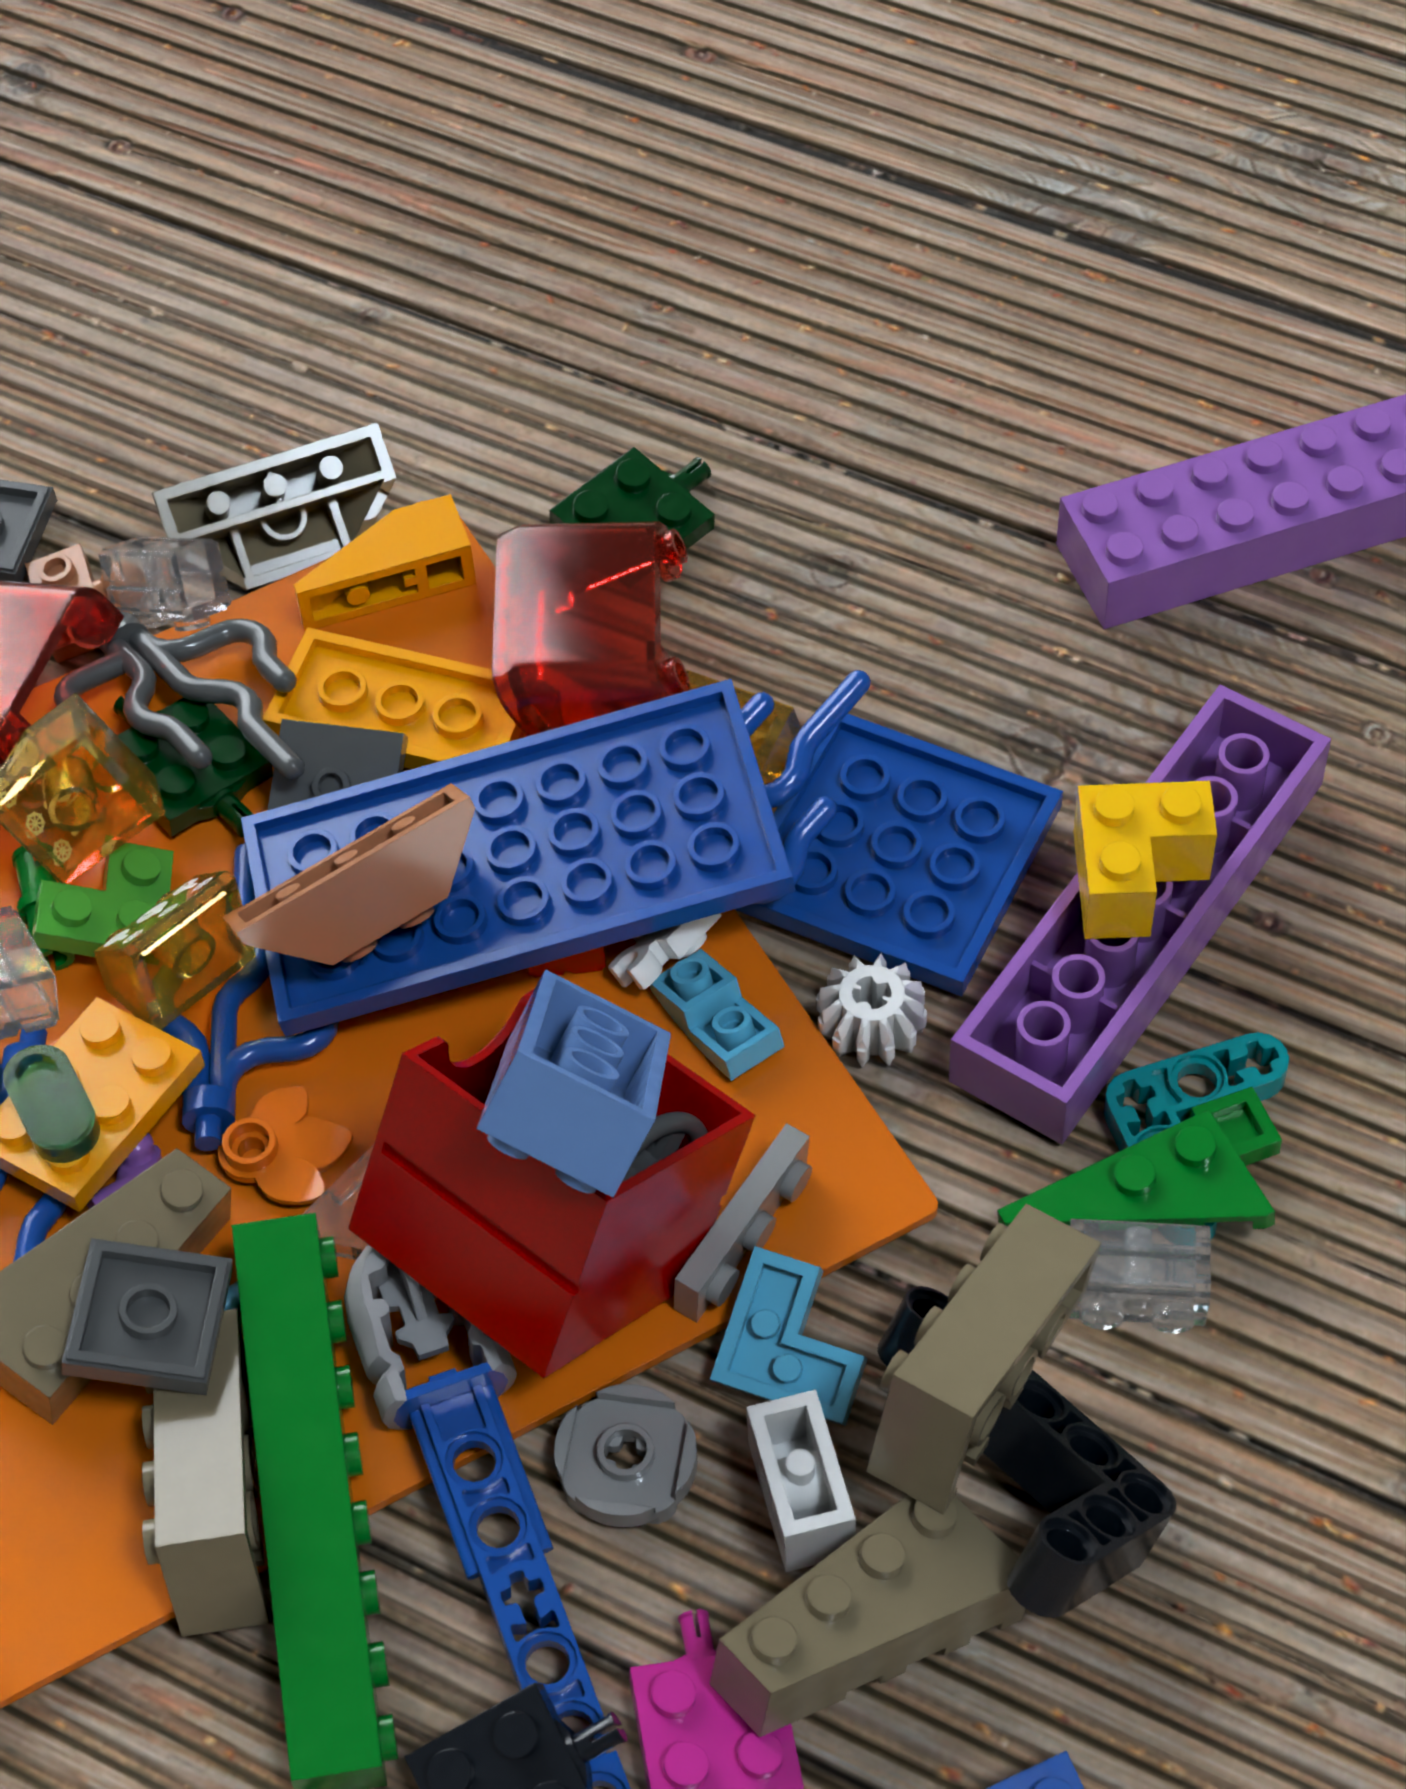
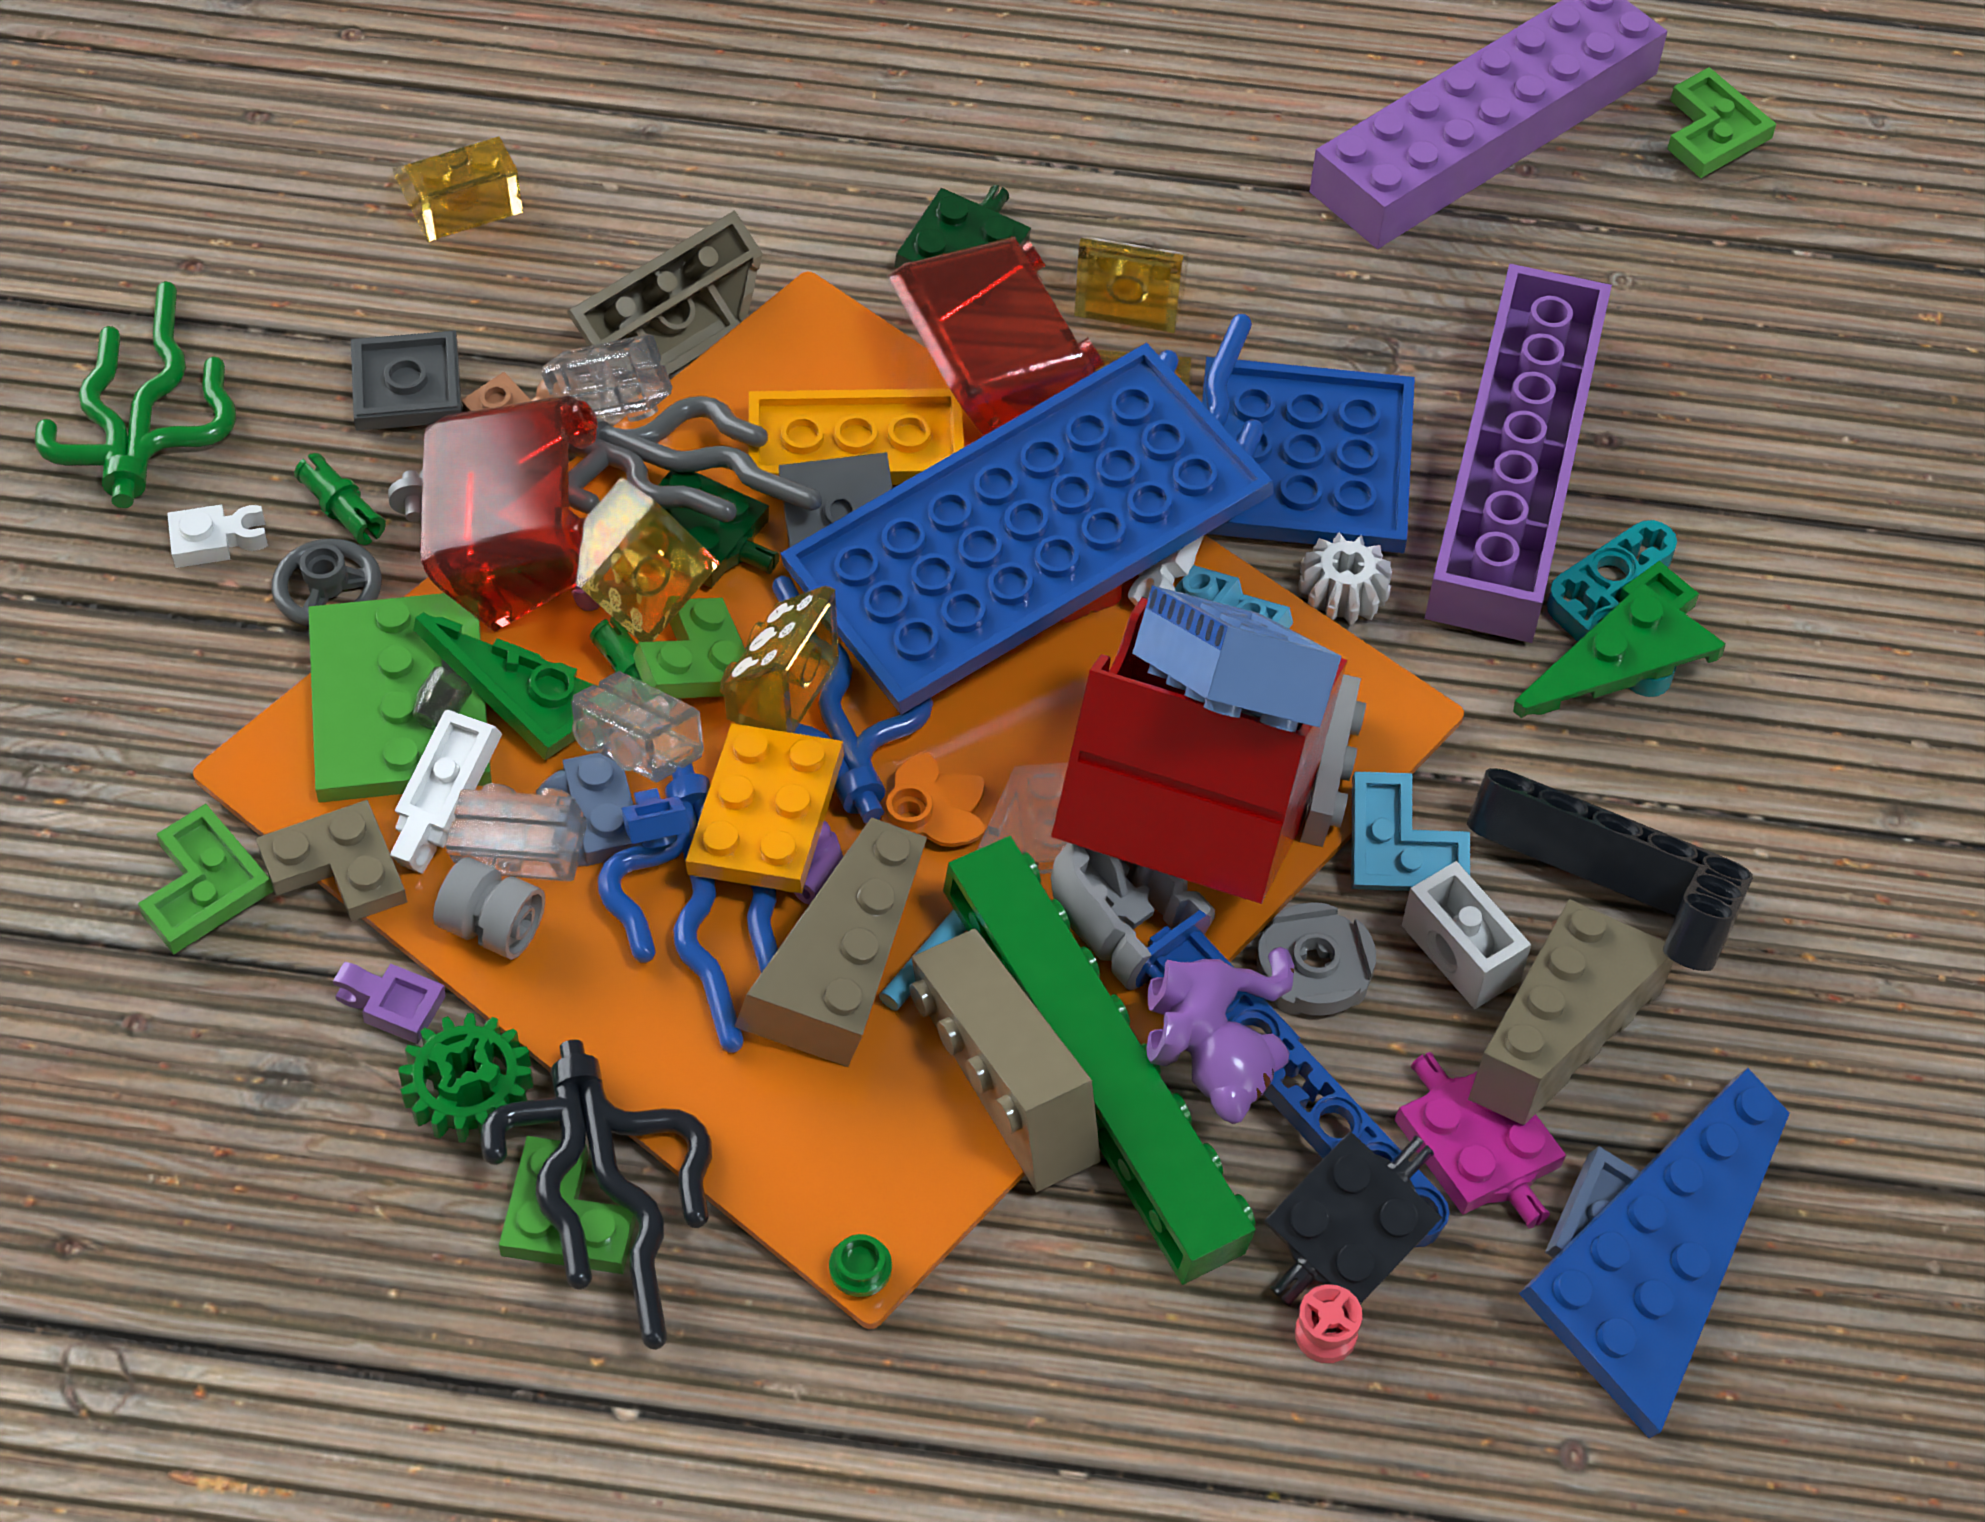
camera: 25 degrees left, 0 degrees up
clear green tile [3,1045,100,1163] -> none
dark grey plate [62,1238,233,1395] -> none
nougat wedge [223,783,475,966] -> none
light orange slope [294,494,476,631] -> none
dark tan wedge [866,1204,1102,1514] -> none
clear brick [1069,1219,1211,1333] -> none
yellow brick [1073,781,1217,939] -> none
none -> clear yellow slope [393,136,523,242]
none -> clear yellow slope [1074,237,1189,333]
none -> medium lavender animal [1147,947,1294,1124]

